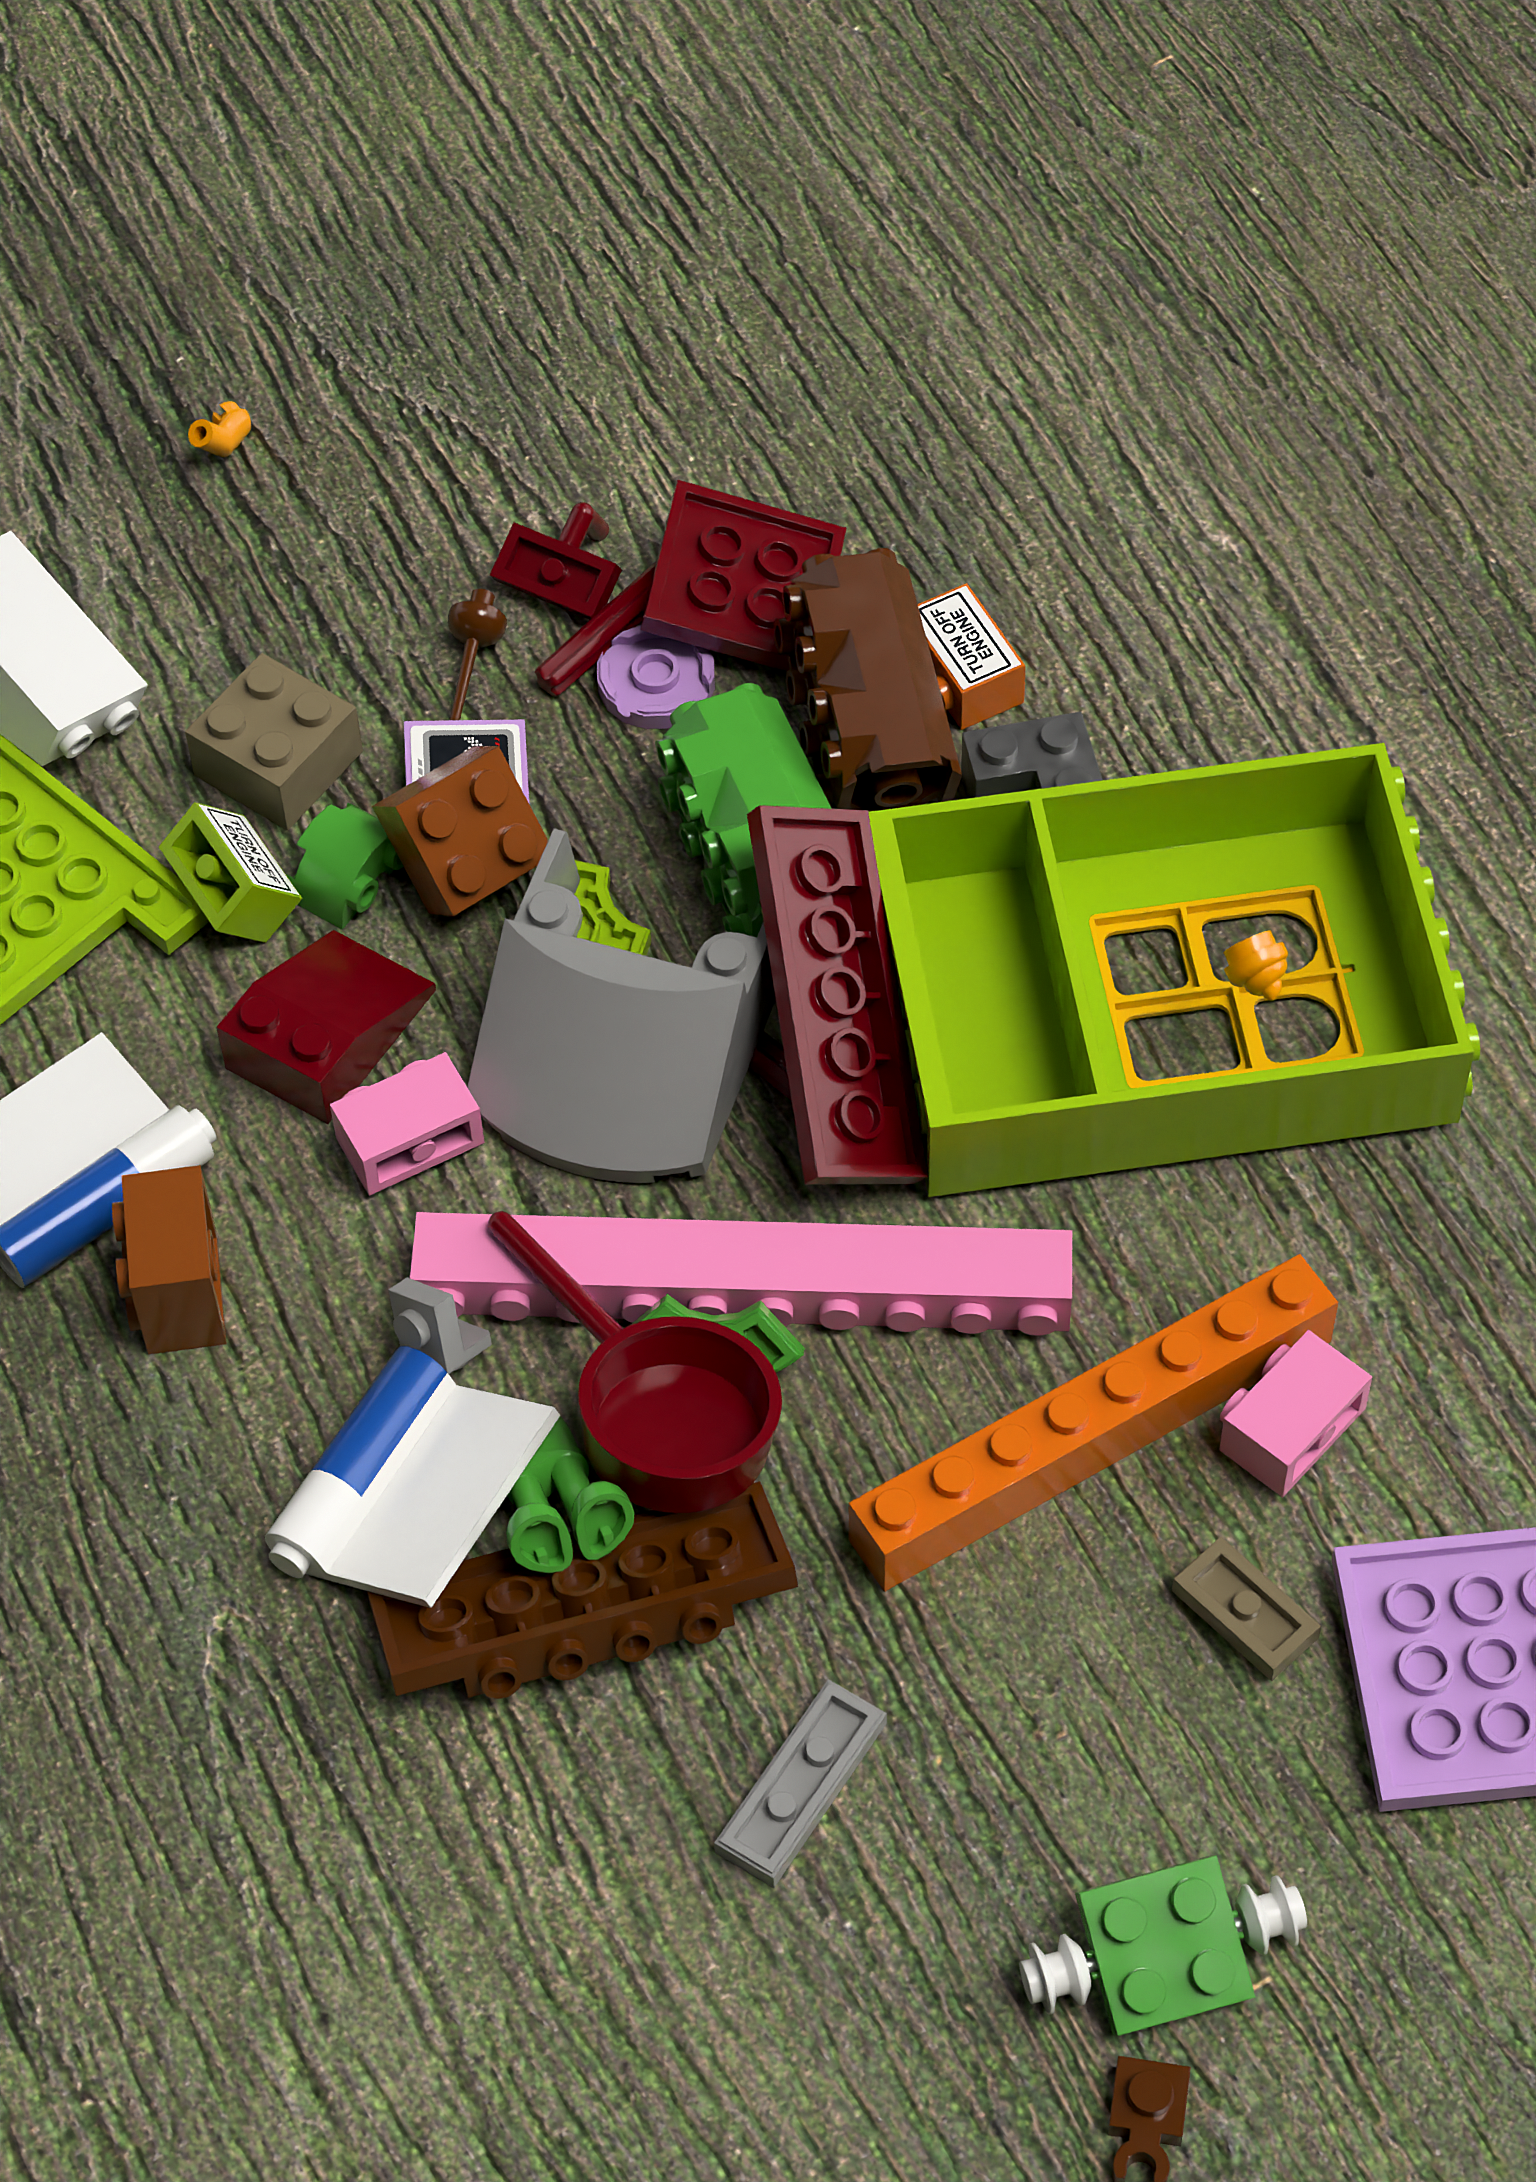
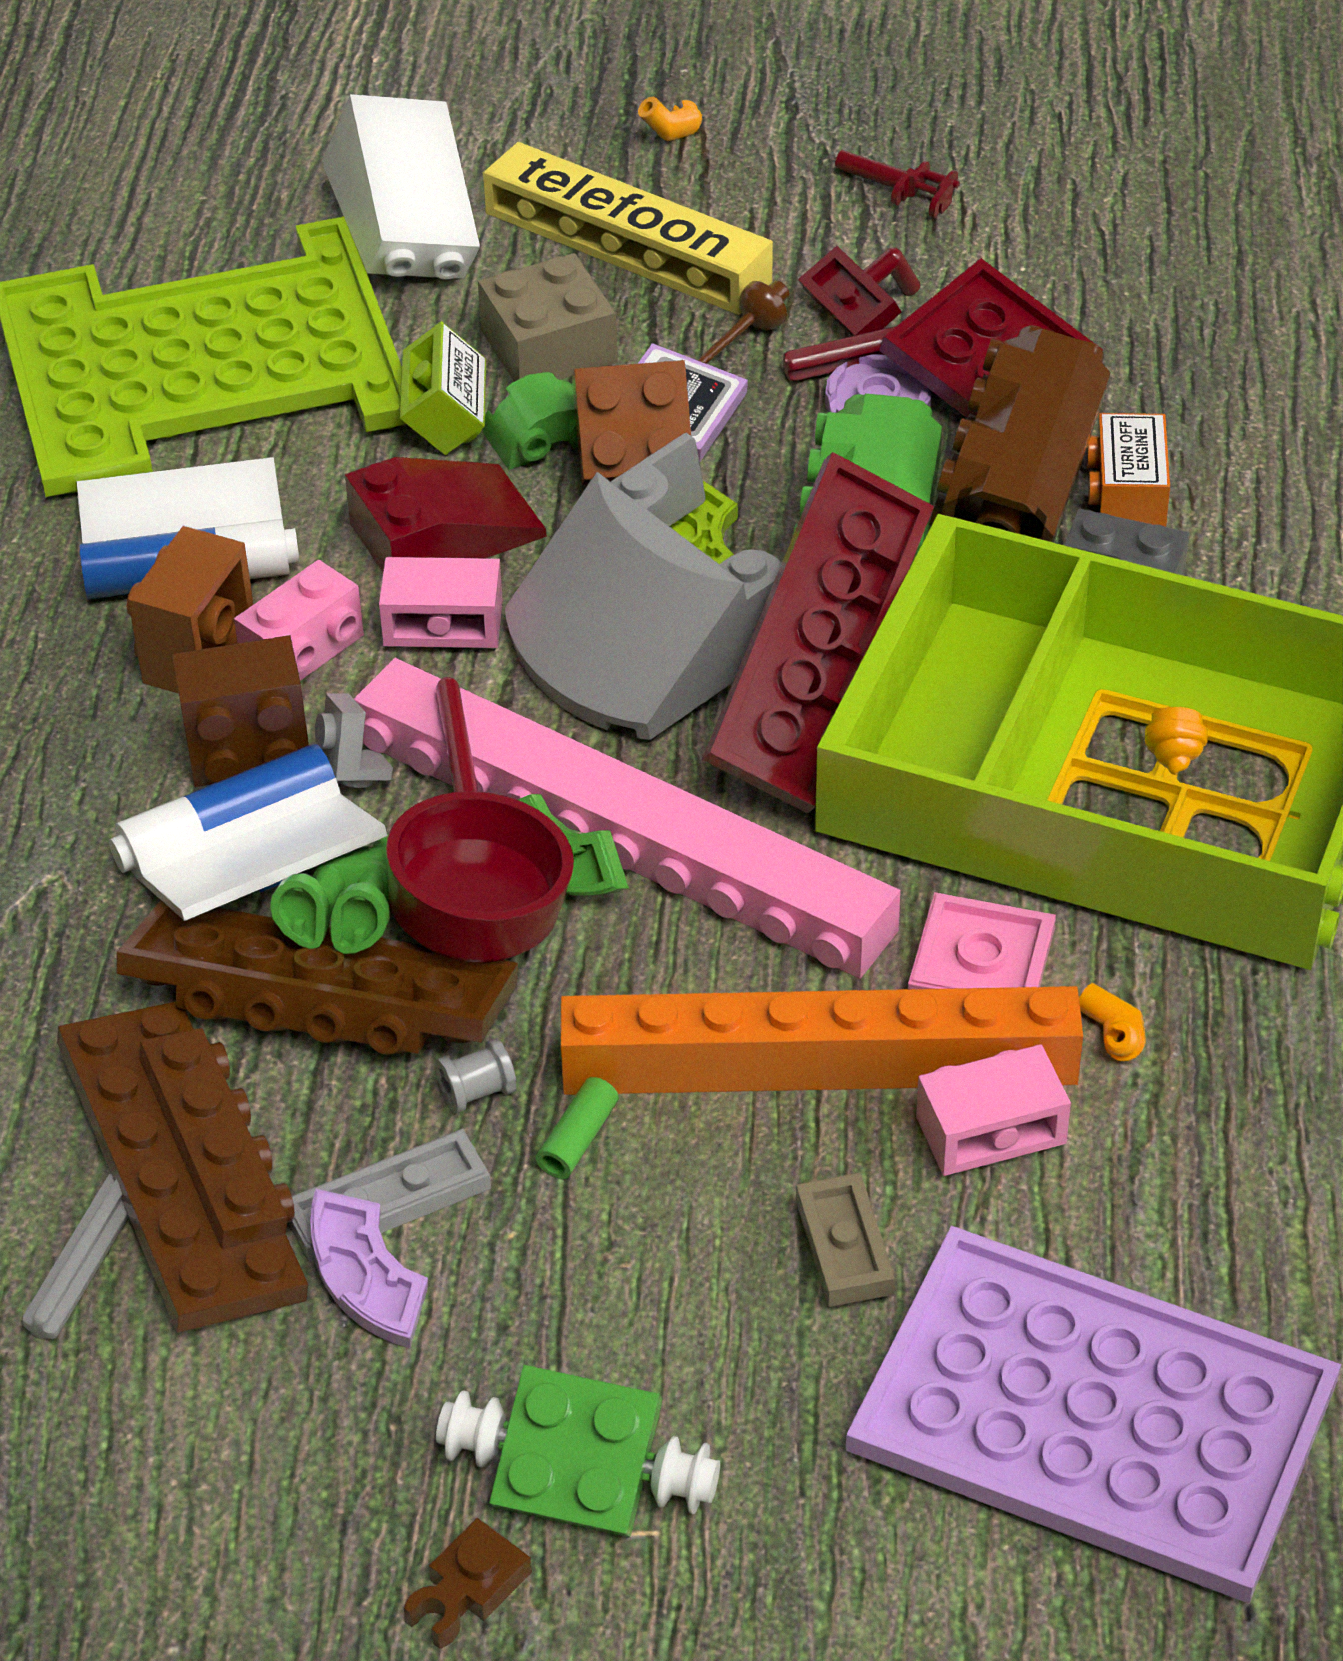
camera: 30 degrees right, 10 degrees down
none -> light grey axle [22,1173,129,1340]
none -> reddish brown plate [57,1002,308,1333]
none -> reddish brown brick [172,635,309,787]
none -> bright pink brick [234,559,364,681]
none -> lavender tile [310,1188,428,1348]
none -> light grey bush [435,1038,517,1114]
none -> light yellow brick [483,142,773,315]
none -> bright green hinge [536,1077,619,1179]
none -> dark red piece [835,150,960,218]
none -> bright pink tile [908,892,1056,989]
none -> light orange arm [1079,983,1146,1061]

